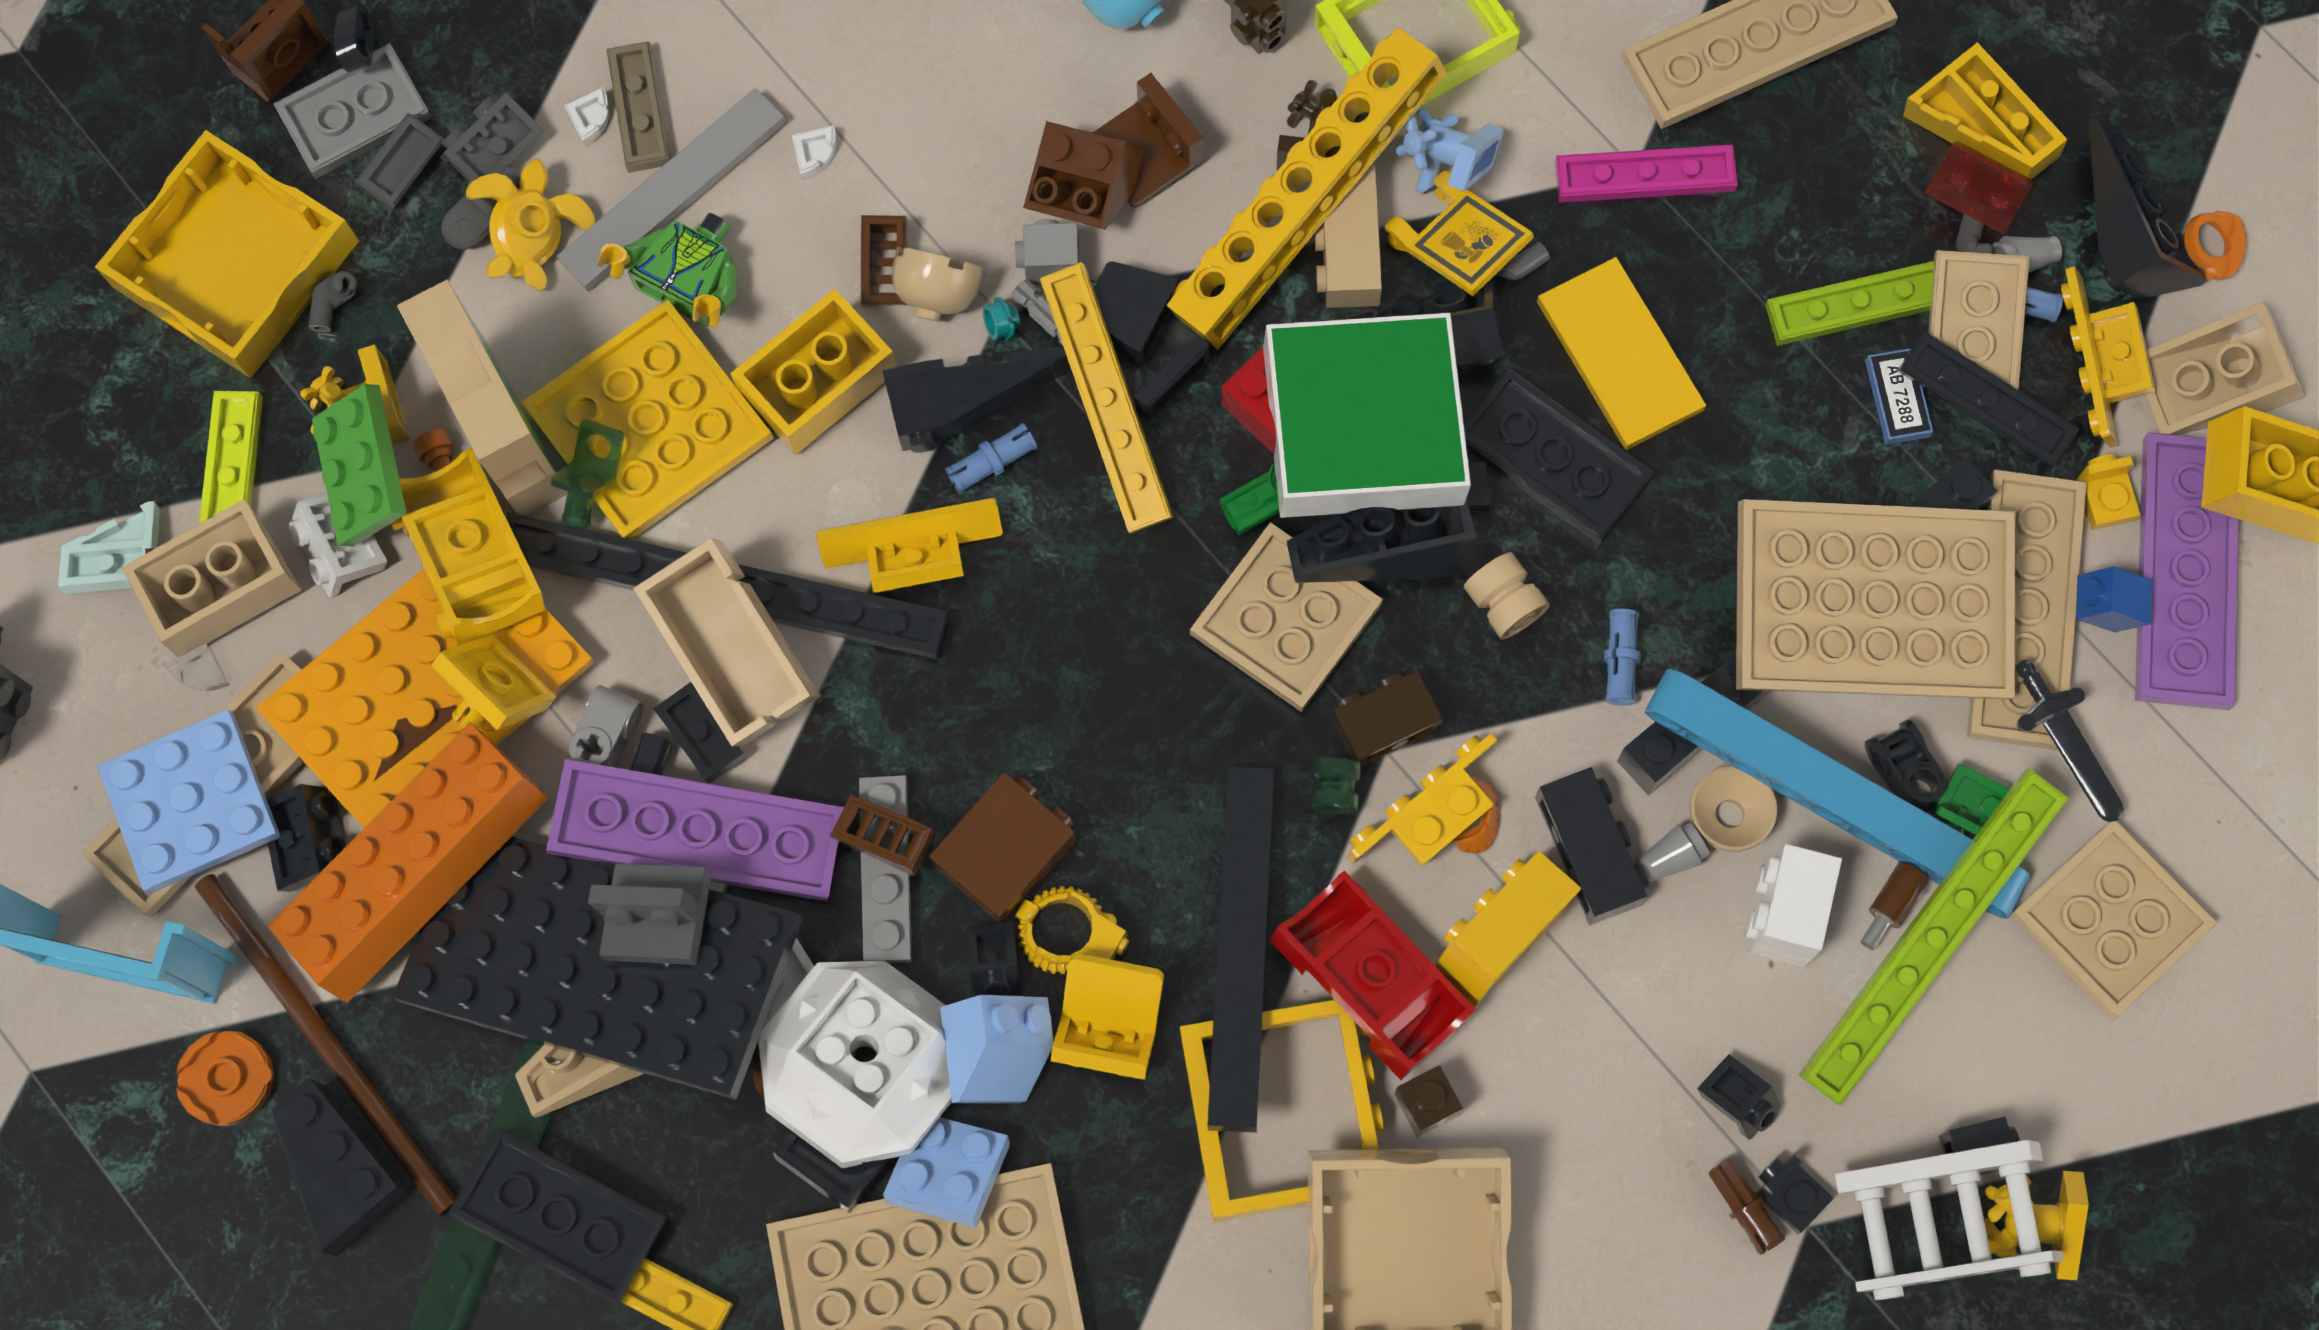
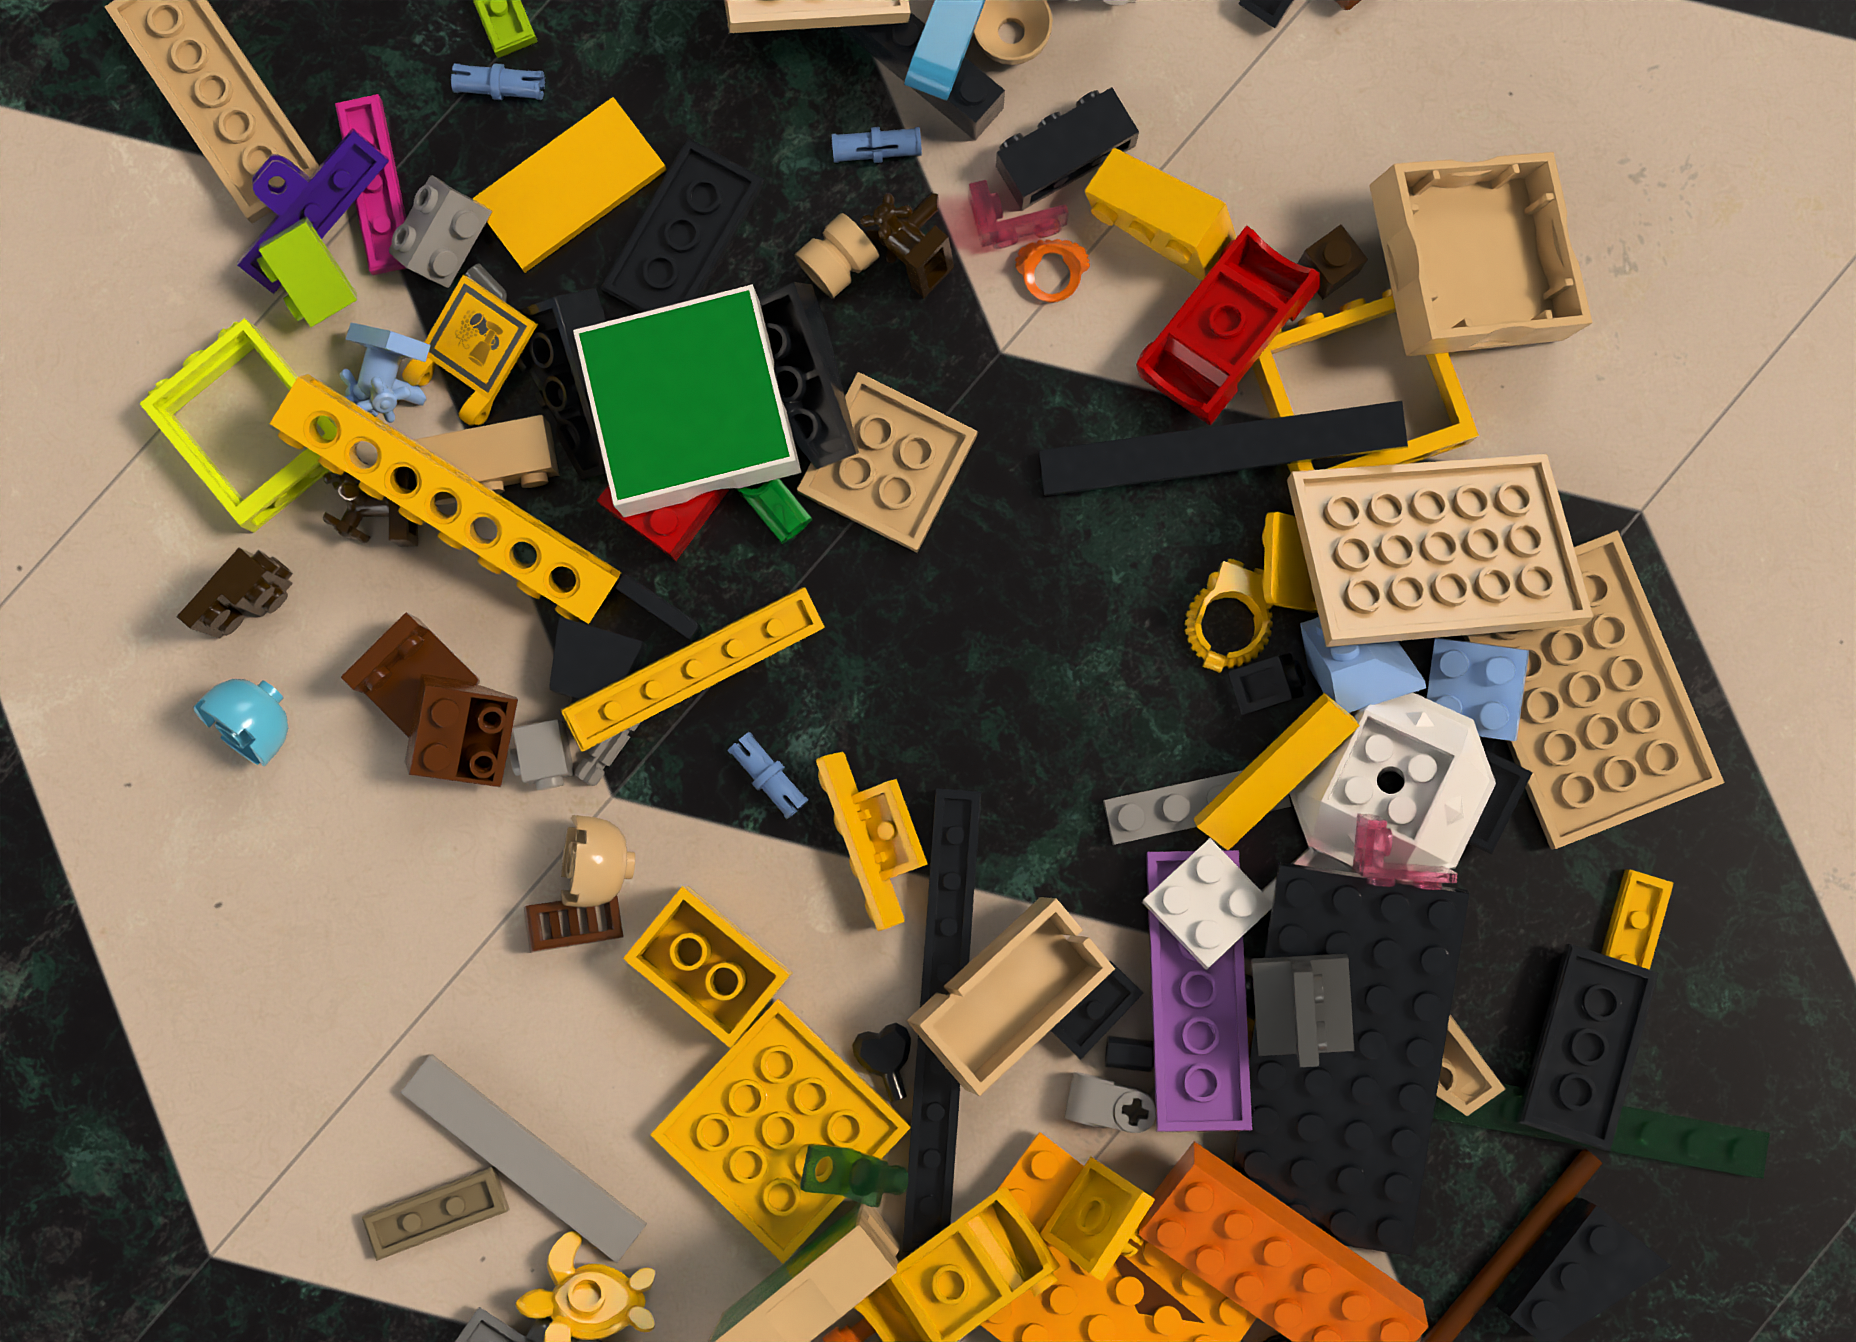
camera: 100 degrees left, 10 degrees up
white tile [564,87,610,147] -> none
torso [597,213,737,328] -> none
white tile [792,125,837,180] -> none
reddish brown slope [830,794,936,877] -> none
black wedge [882,347,1068,453] -> none
reddish brown brick [929,773,1077,922] -> none
teal plate [983,297,1020,340] -> none
clear green wheel [1311,757,1361,814] -> none
dark brown brick [1332,671,1443,770] -> none
yellow bracket [1346,733,1497,867] -> none
light grey cone [1636,822,1710,884] -> none
none -> dark purple plate [237,128,389,294]
none -> lime brick [257,216,357,327]
none -> light grey bracket [389,175,492,288]
none -> medium blue pin [451,63,545,100]
none -> black rock [852,1023,911,1102]
none -> dark brown piece [860,191,954,299]
none -> clear pink bracket [968,180,1069,249]
none -> white plate [1142,838,1272,970]
none -> yellow tile [1193,693,1360,850]
none -> tan plate [1287,454,1594,647]
none -> clear pink bracket [1352,813,1458,890]

